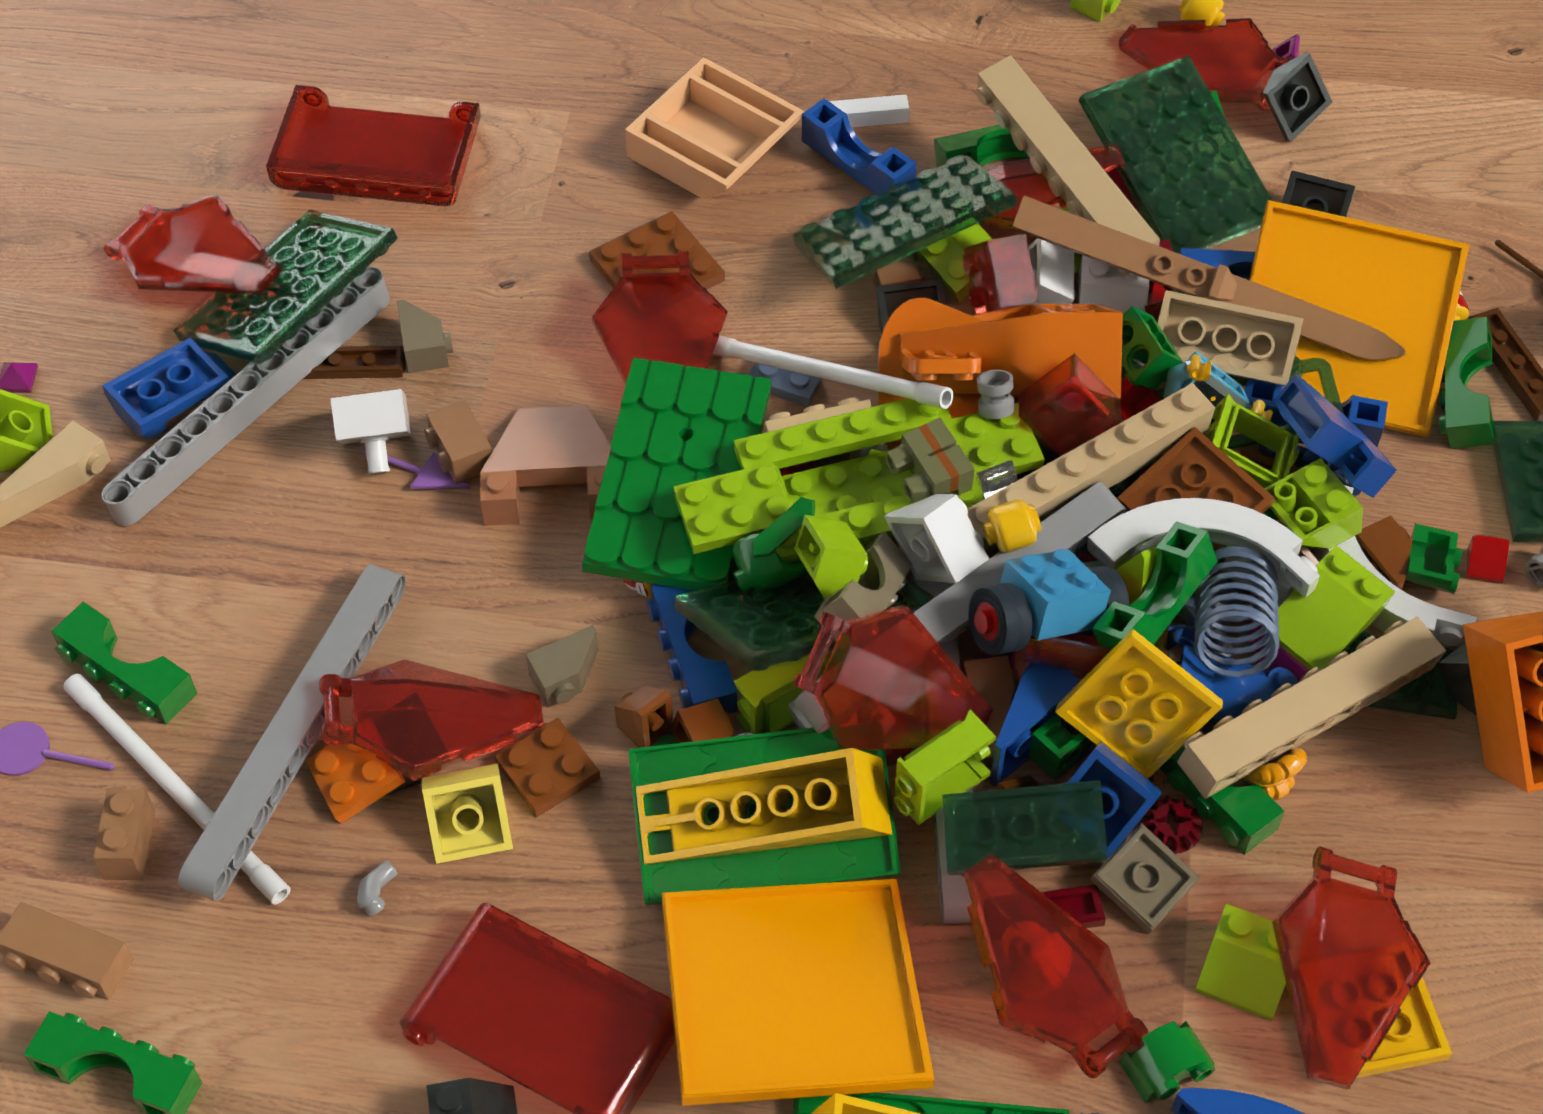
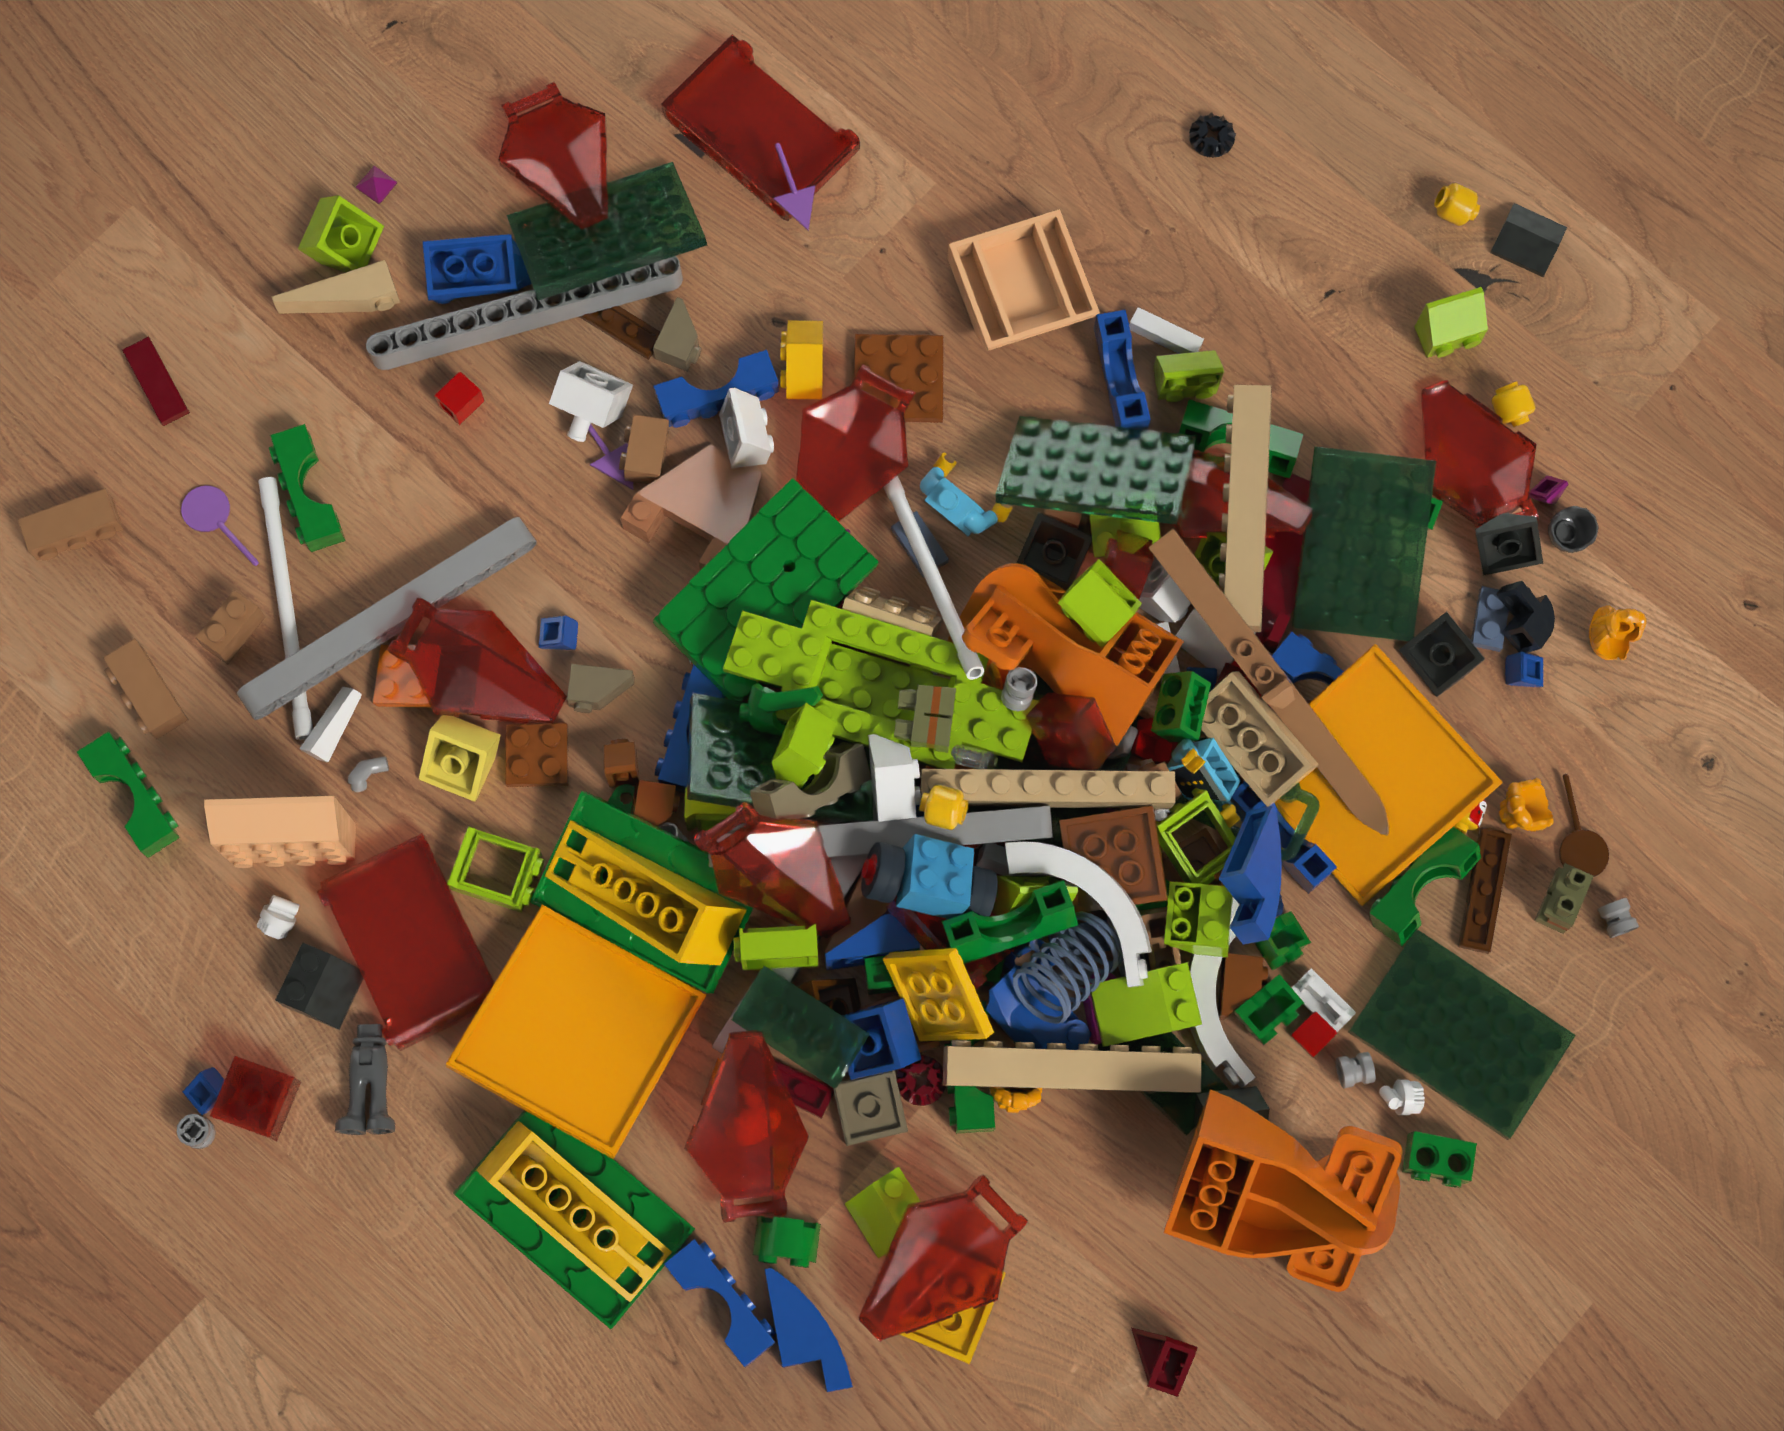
camera: 30 degrees right, 20 degrees up
none -> light nougat slope [204,796,356,868]
none -> white piece [257,895,299,939]
none -> white piece [300,687,362,762]
none -> red panel [434,372,484,425]
none -> lime window [447,826,545,913]
none -> blue slope [539,615,578,650]
none -> blue arch [654,350,779,428]
none -> white slope [719,388,774,468]
none -> medium lavender piece [774,143,815,231]
none -> yellow brick [780,320,823,399]
none -> medium azure torso [920,453,1013,537]
none -> lime slope [1058,559,1142,648]
none -> lime slope [1153,350,1224,402]
none -> green cylinder [1254,911,1311,971]
none -> white hinge [1292,968,1356,1032]
none -> sand blue plate [1471,586,1509,652]
none -> black brick [1496,581,1555,653]
none -> light orange hair [1499,778,1554,832]
none -> blue slope [1505,652,1543,687]
none -> dark grey hair [1548,506,1599,553]
none -> light orange hair [1589,605,1647,660]

